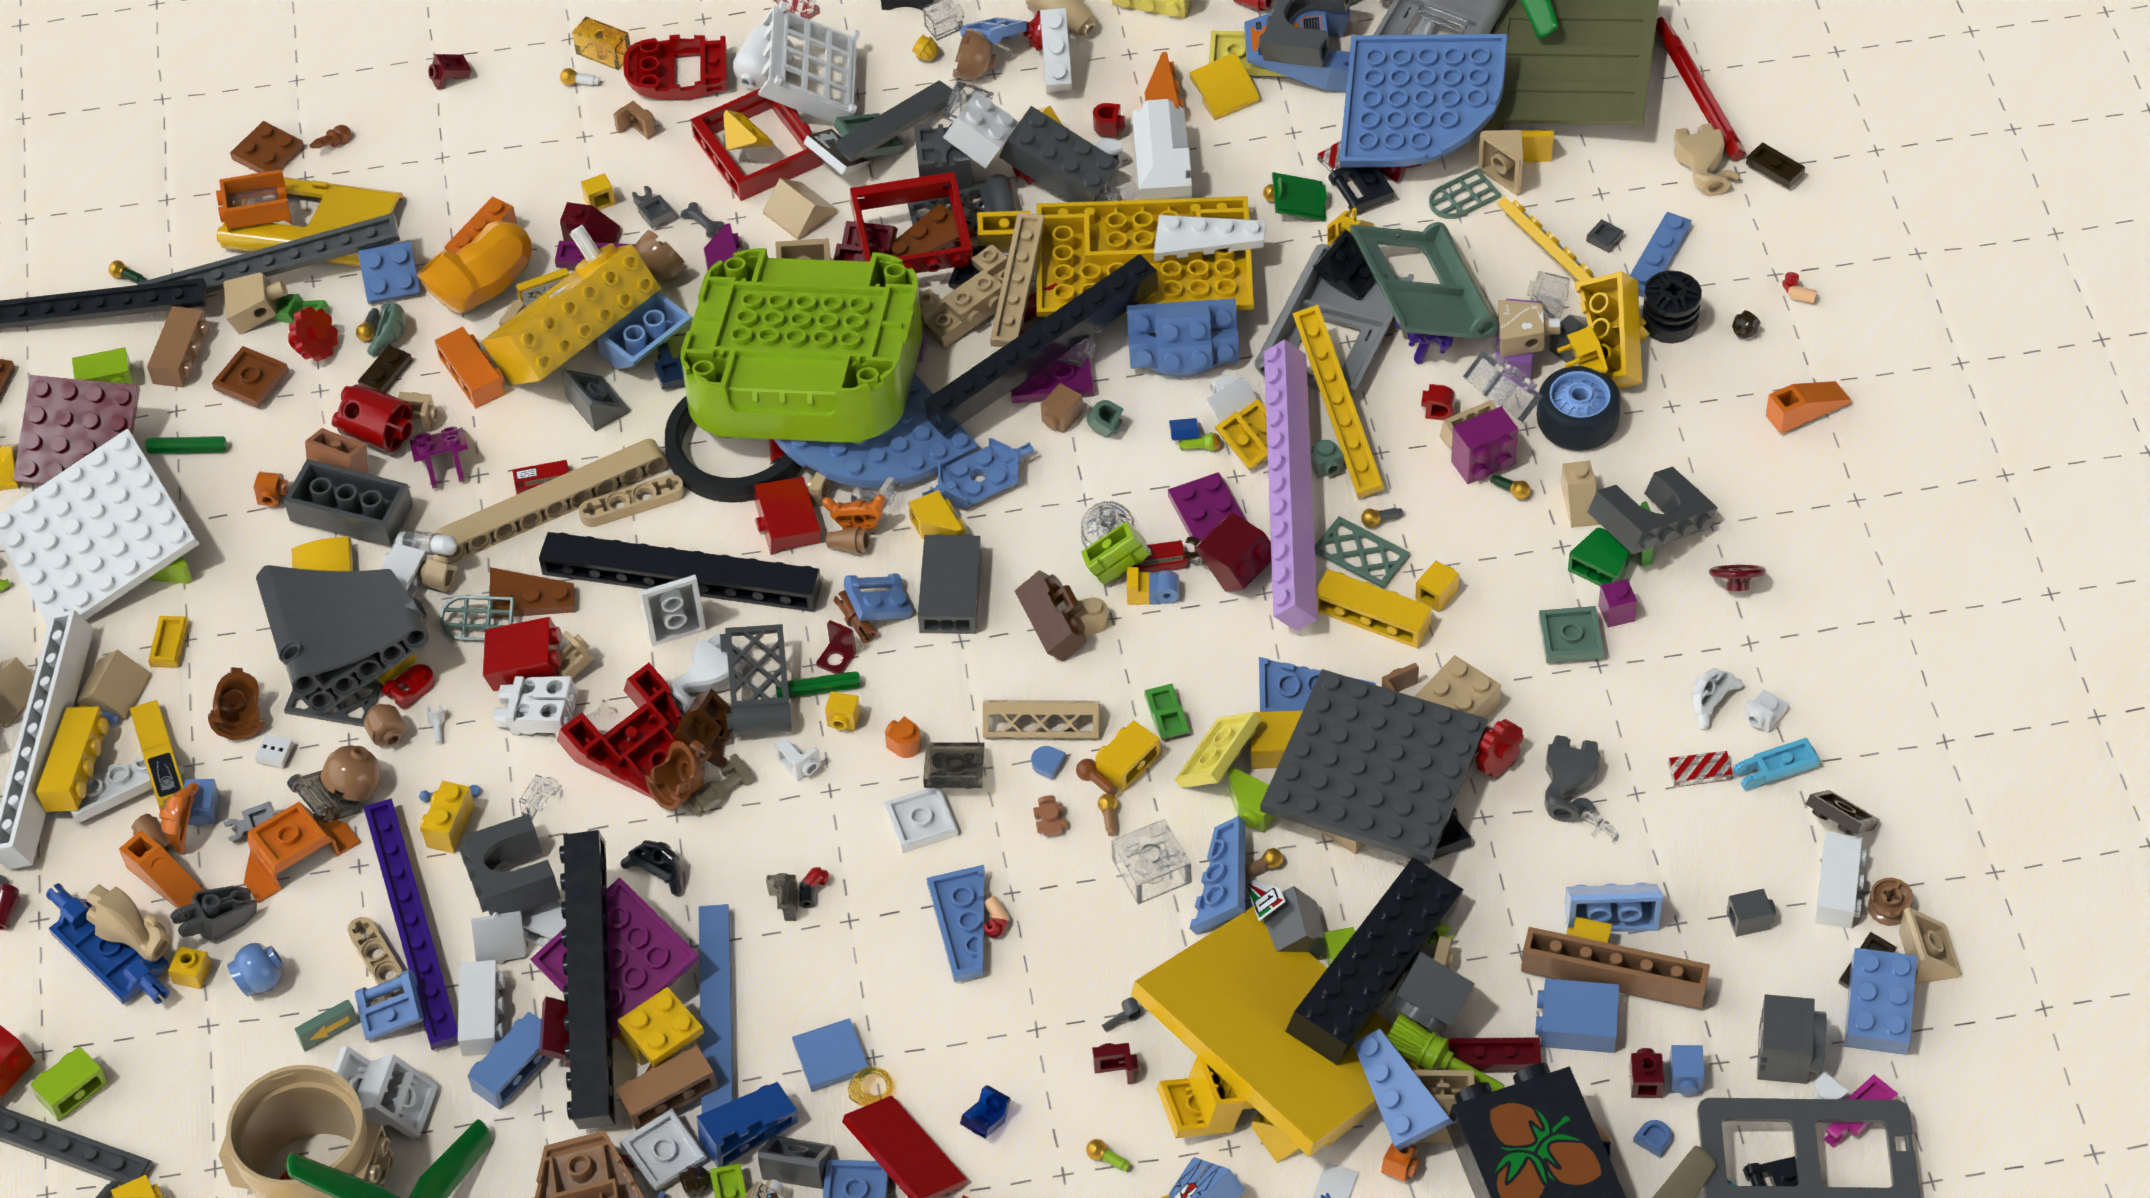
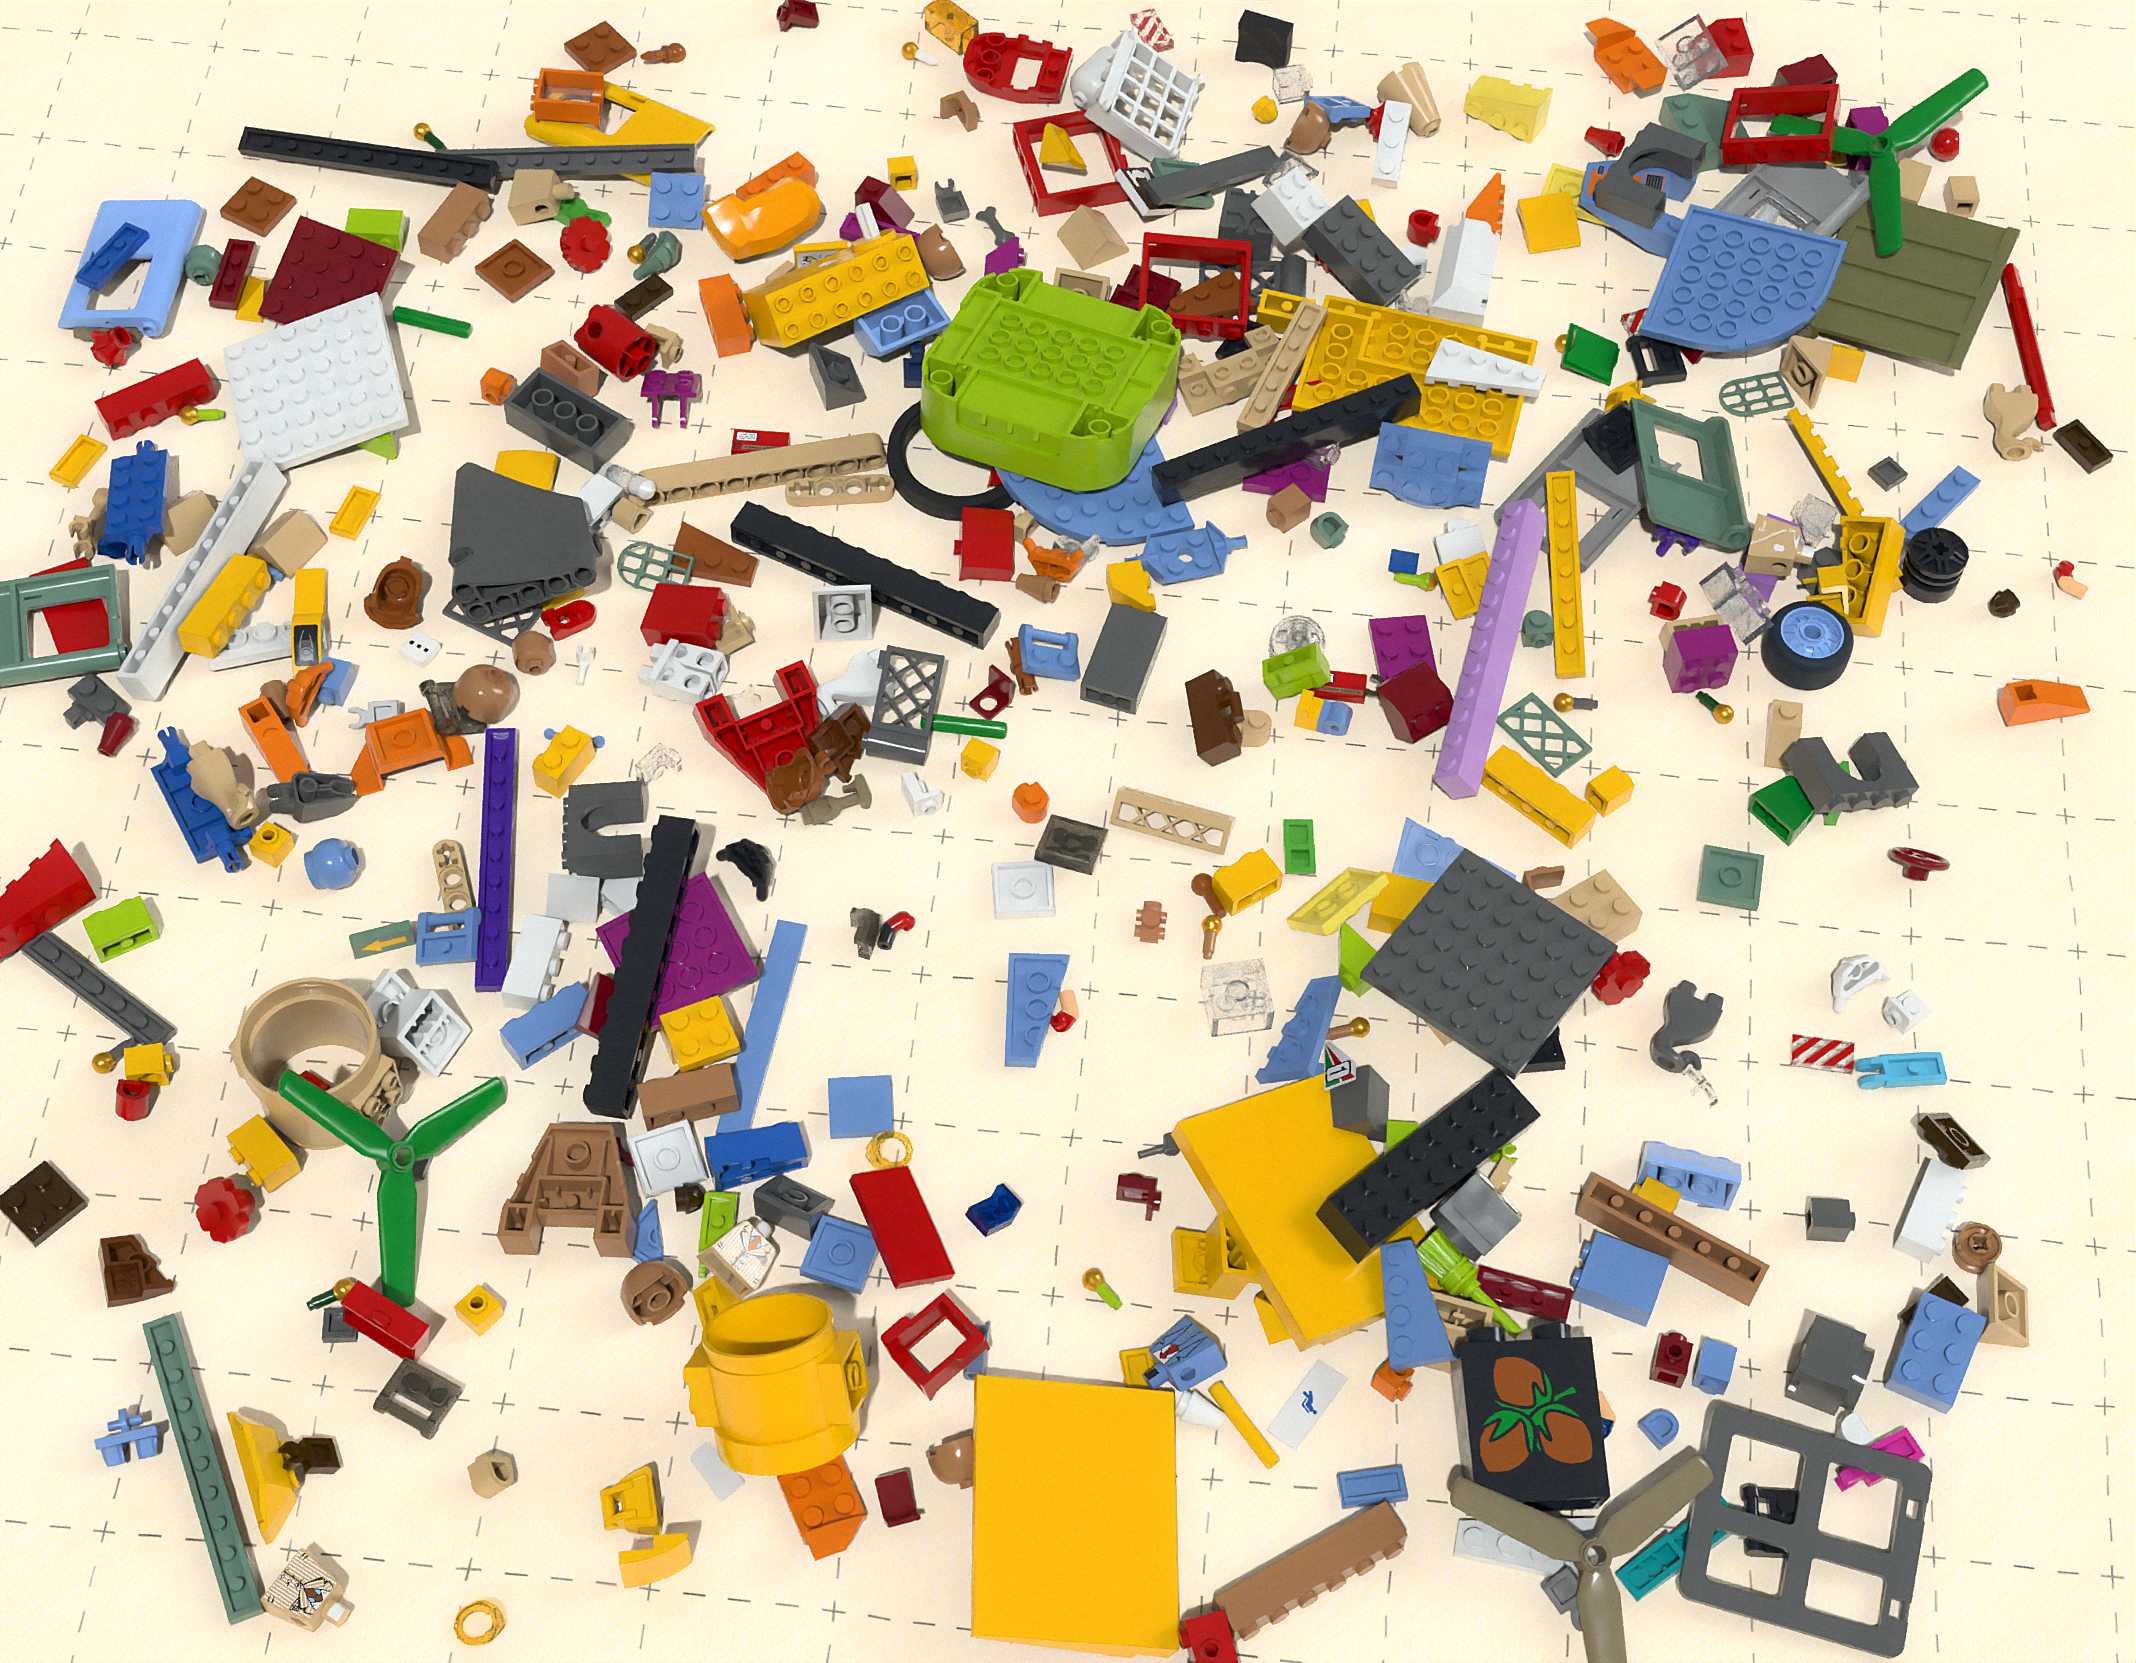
camera: 10 degrees right, 5 degrees up
medium blue tile [1031,746,1066,780] -> none
magenta brick [1598,579,1637,628] -> none

